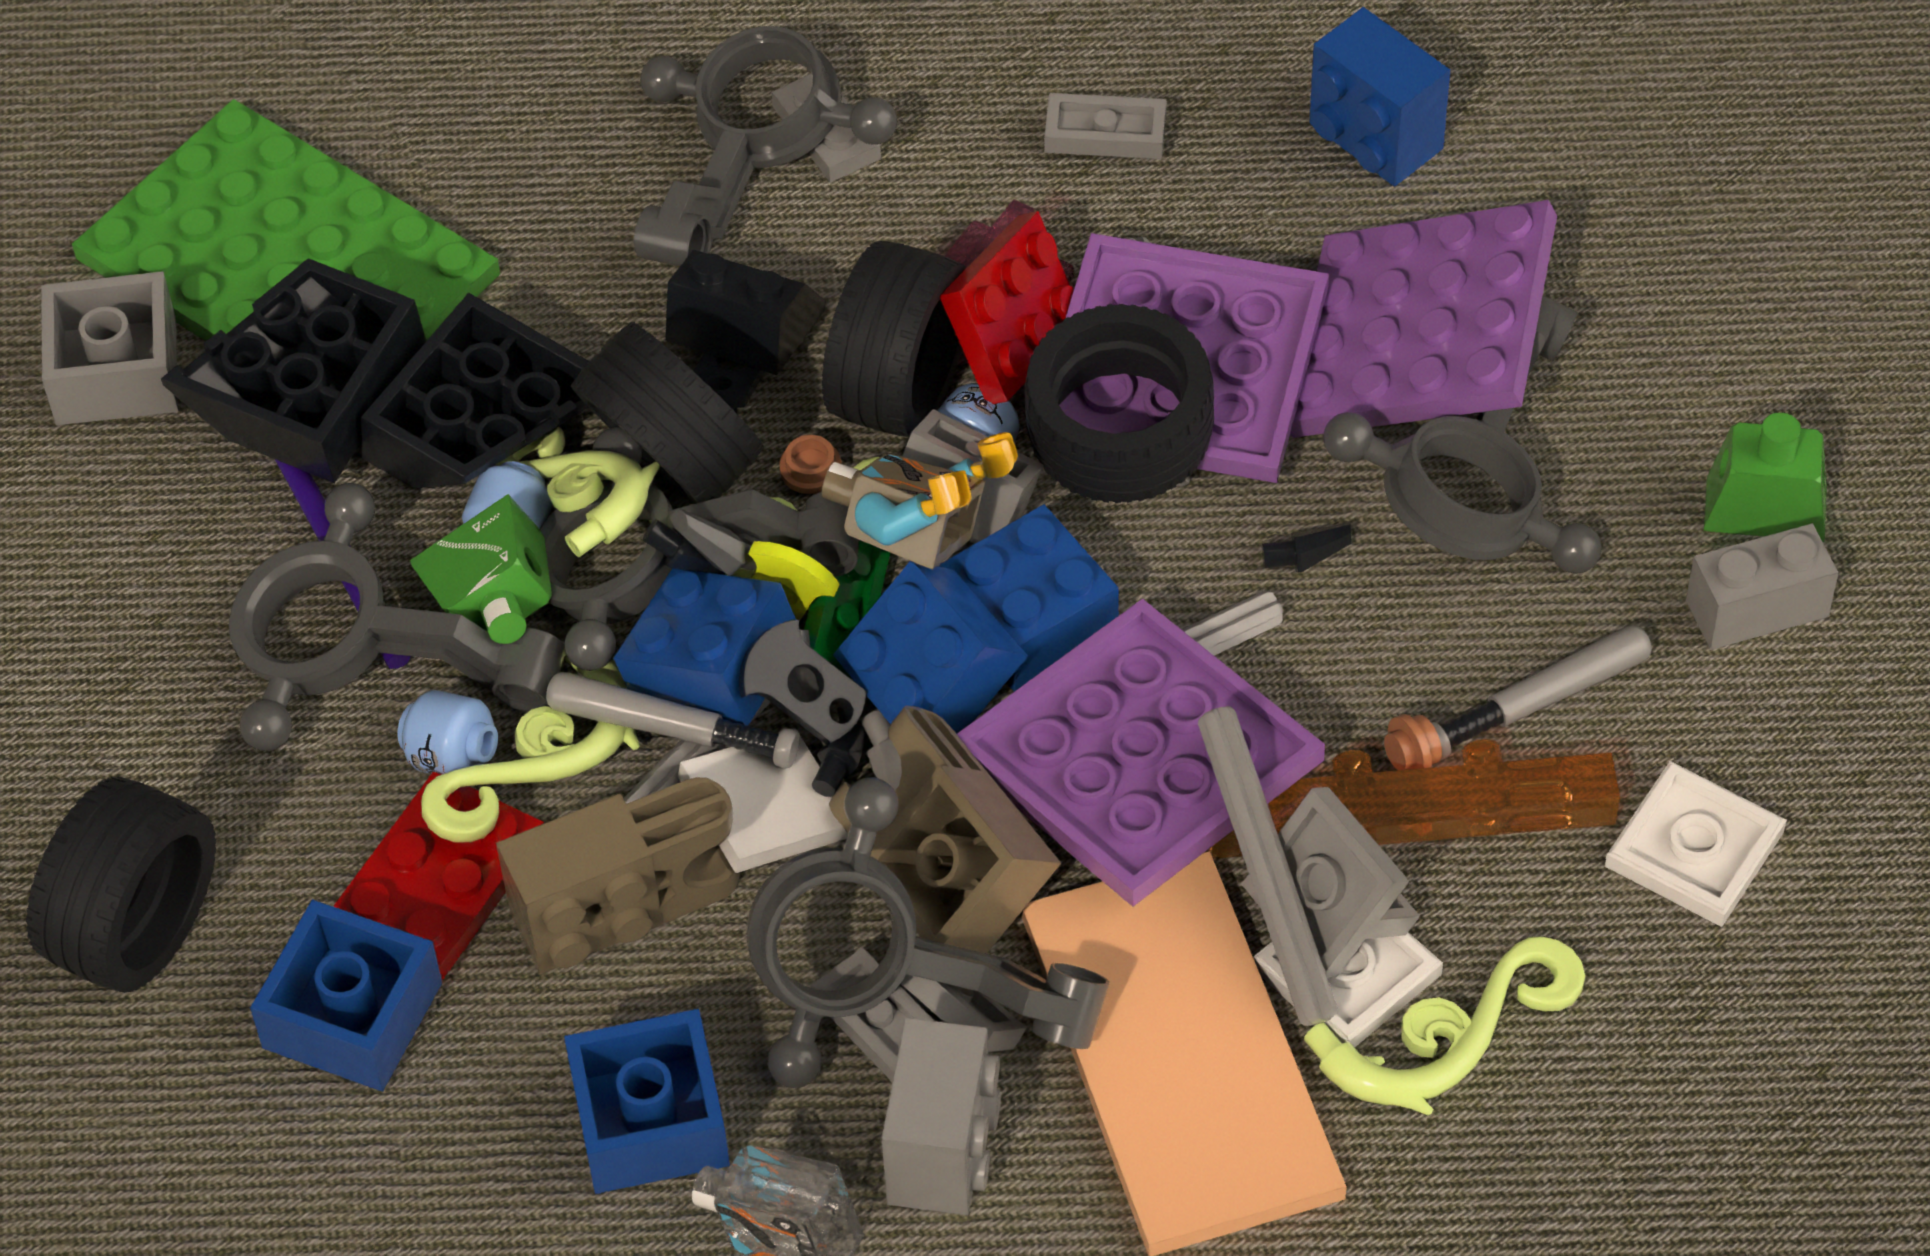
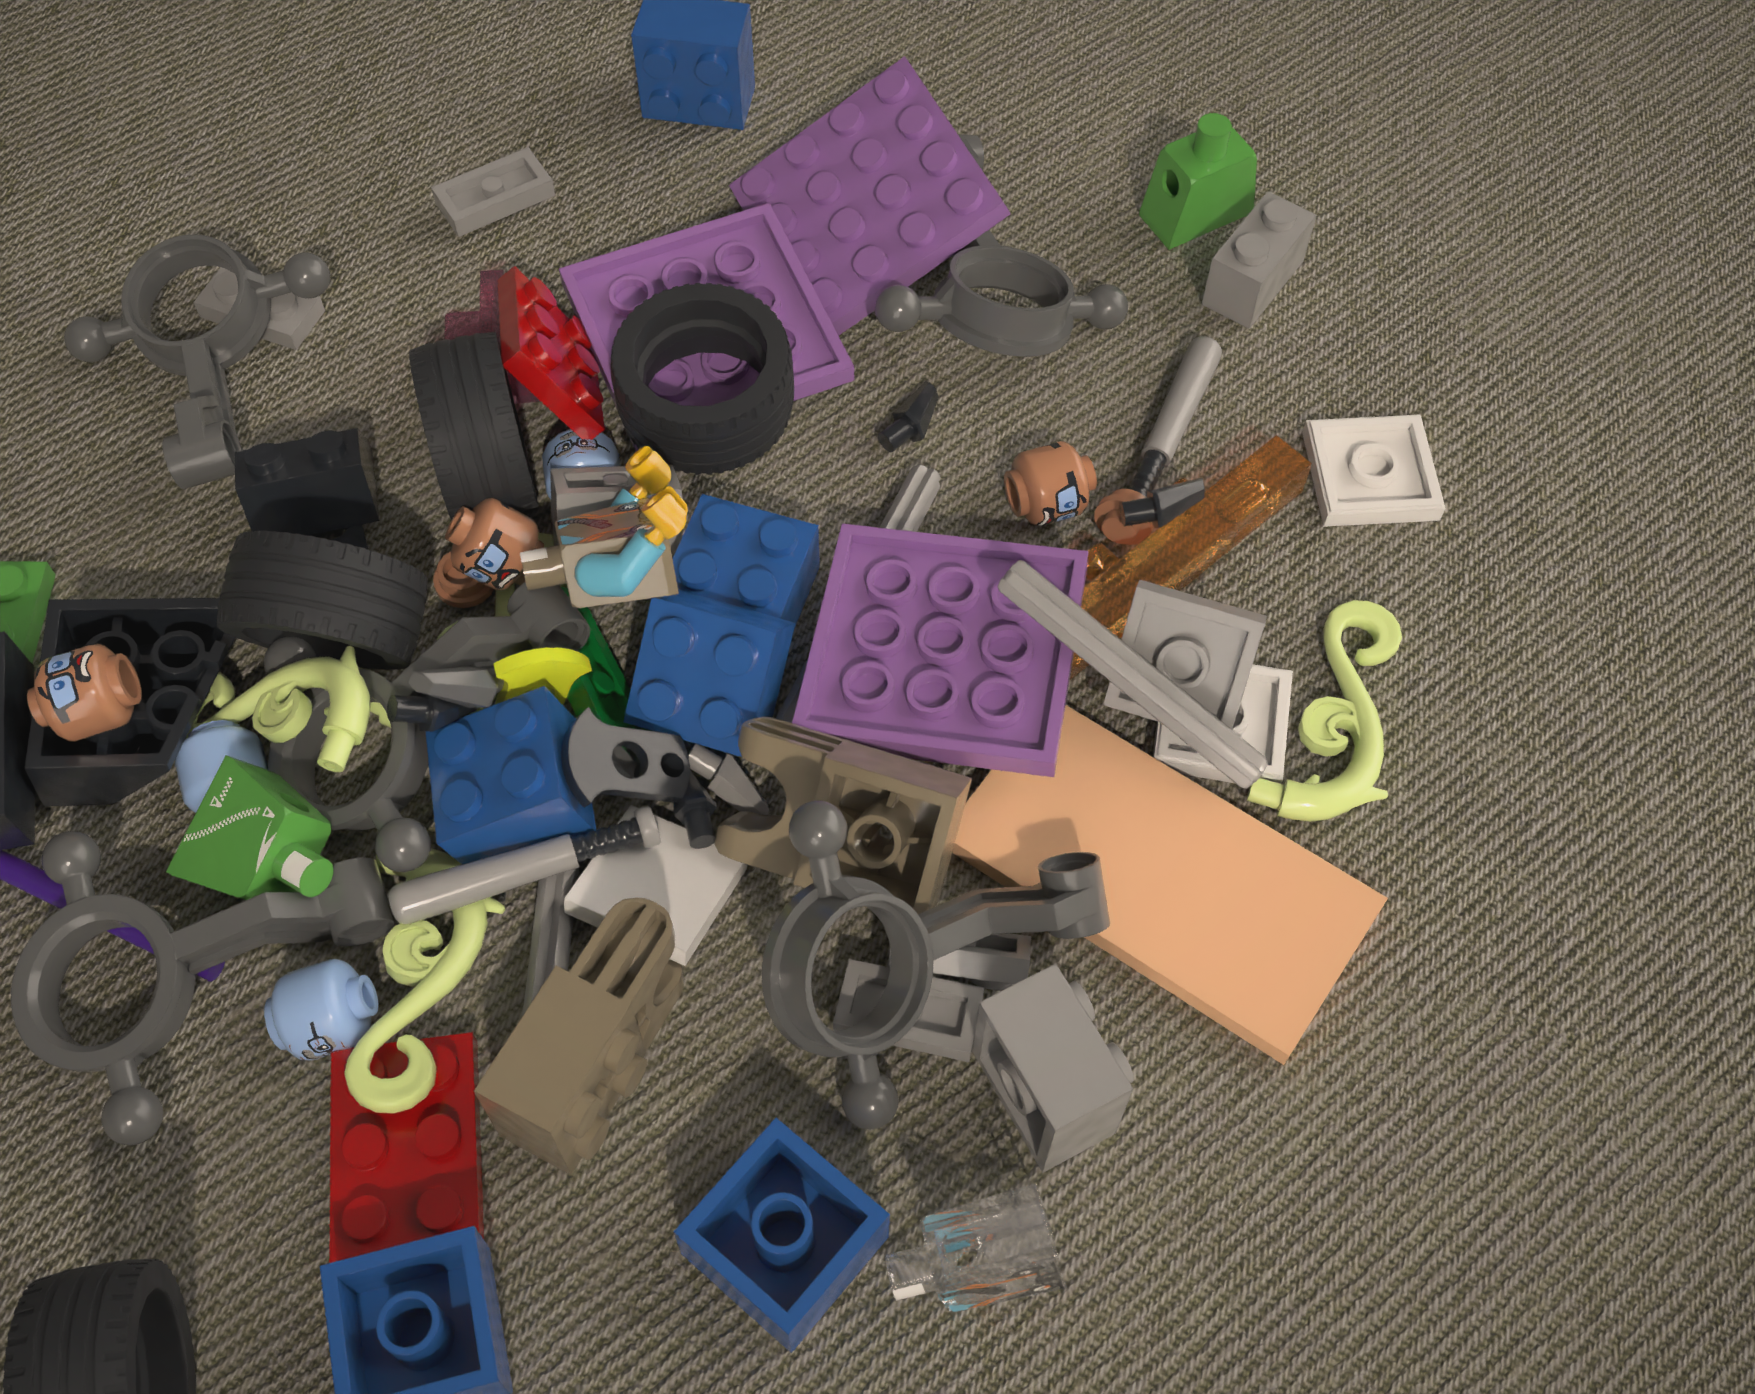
camera: 40 degrees left, 5 degrees up
none -> nougat head [27,644,141,741]
none -> nougat head [445,498,544,590]
none -> nougat head [1004,441,1097,526]
none -> black bar [1119,478,1205,528]

